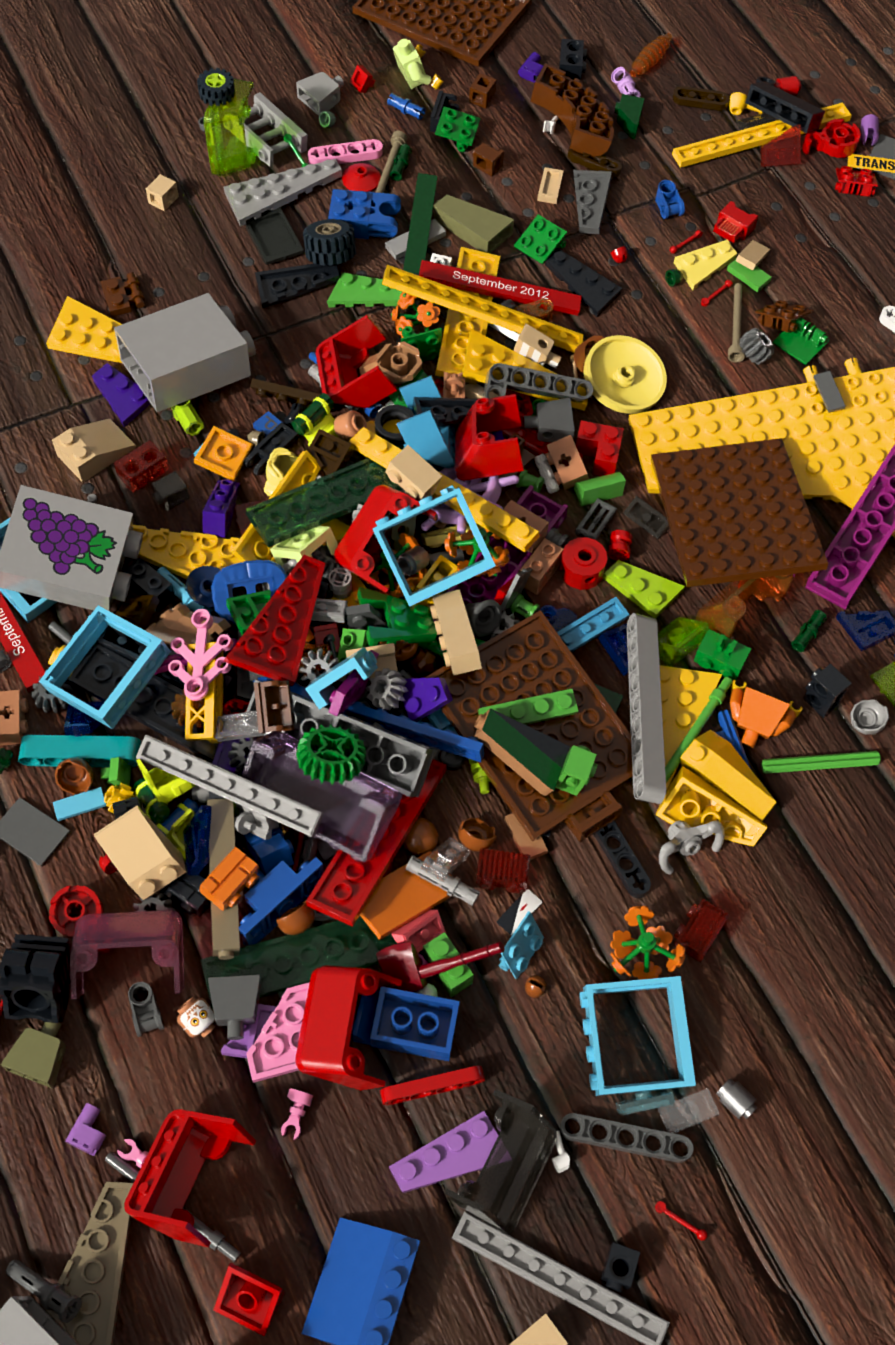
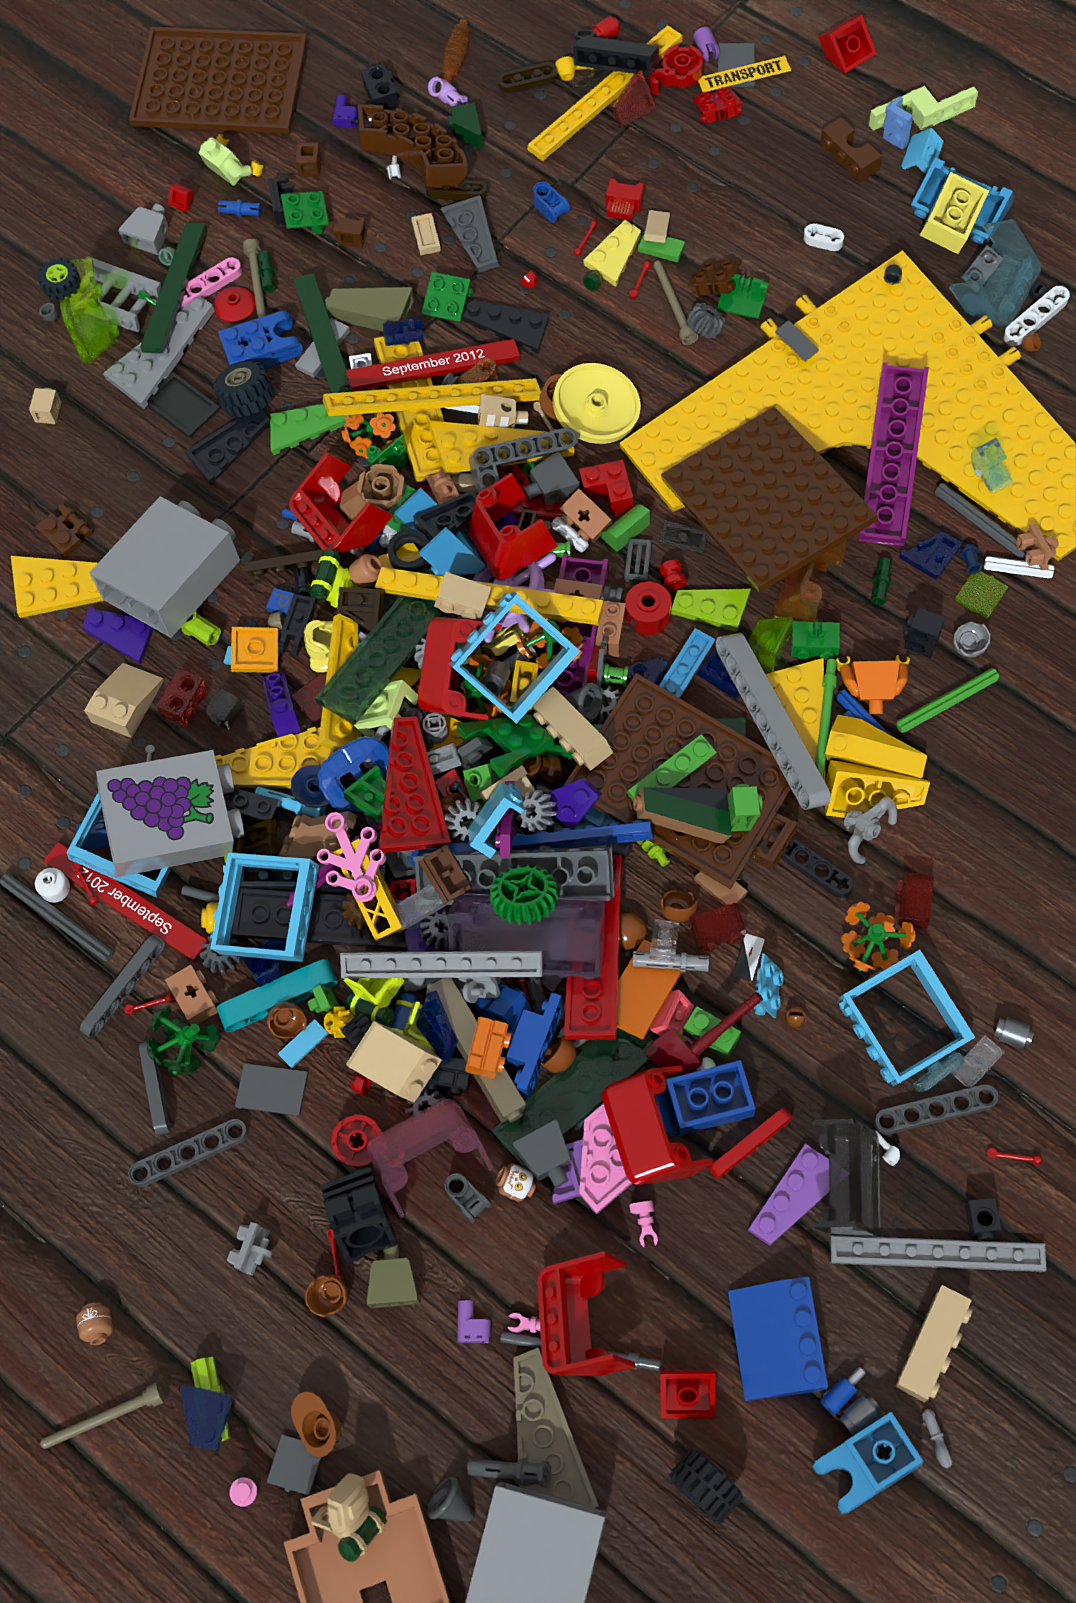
camera: 15 degrees left, 5 degrees up
none -> dark green tile [140,223,207,353]
none -> clear blue hips [383,317,424,346]

